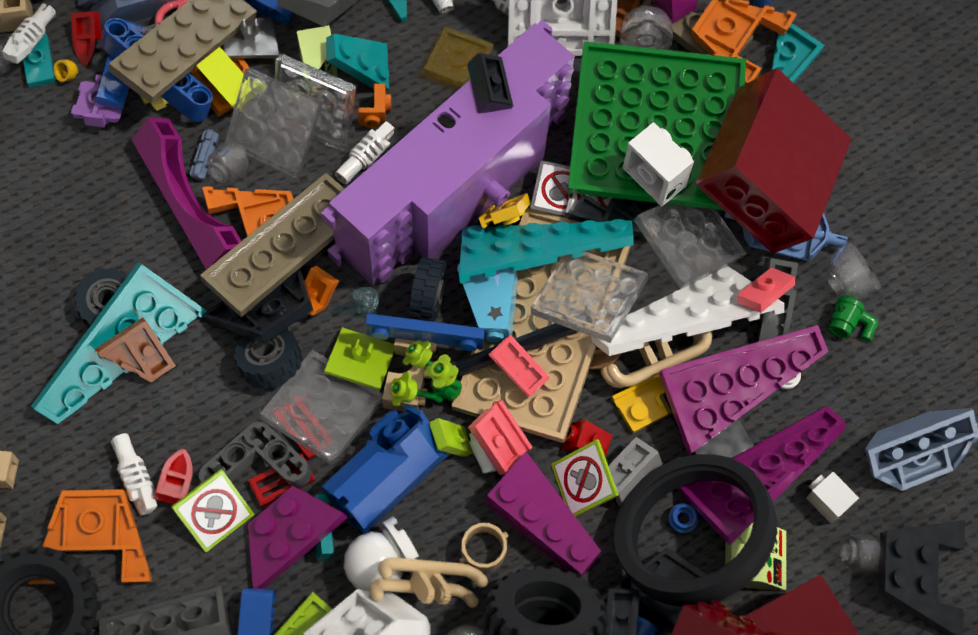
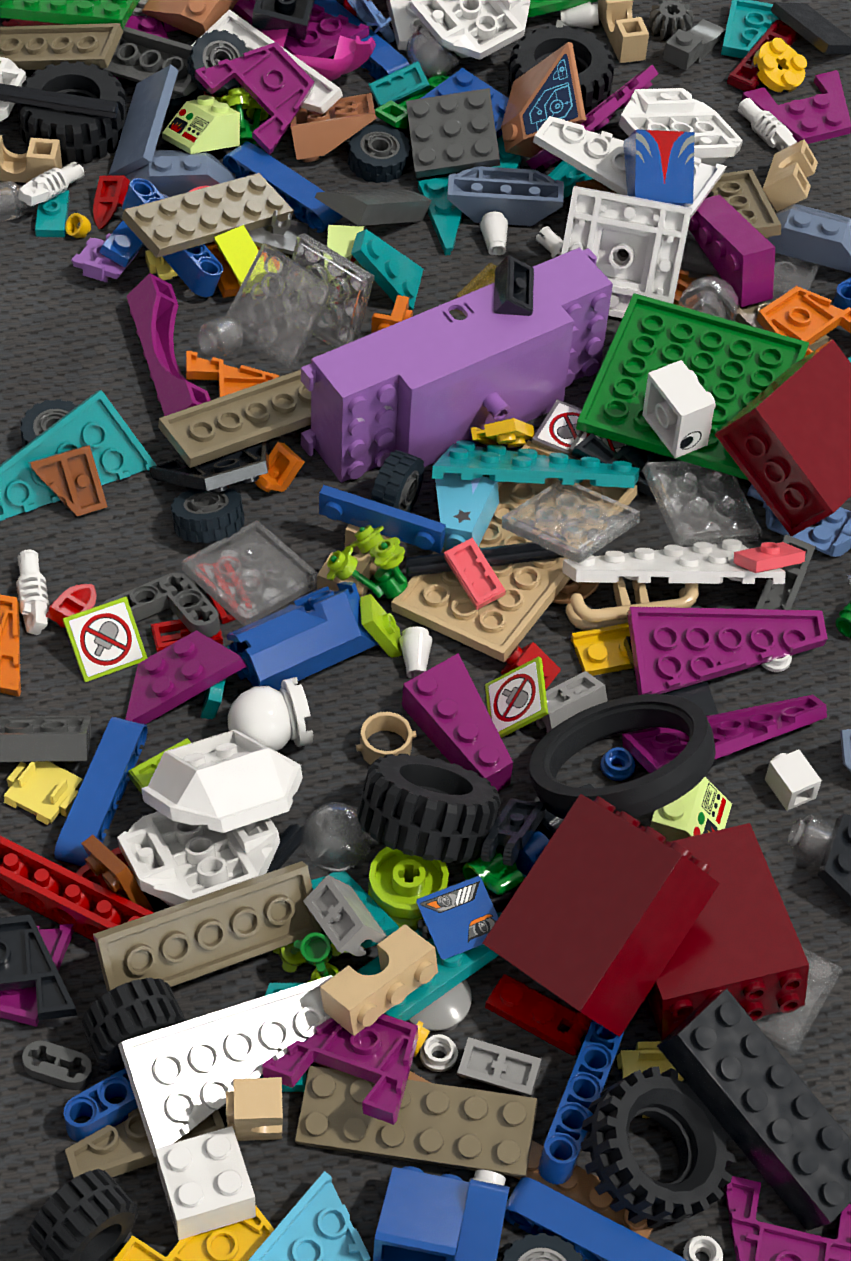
camera: 15 degrees right, 15 degrees down
sand blue axle [189,129,219,181] -> none
lime piece [324,327,395,391] -> none
clear light blue plate [352,287,379,315] -> none
tan piece [369,557,488,608] -> none
coral plate [468,400,532,475] -> none

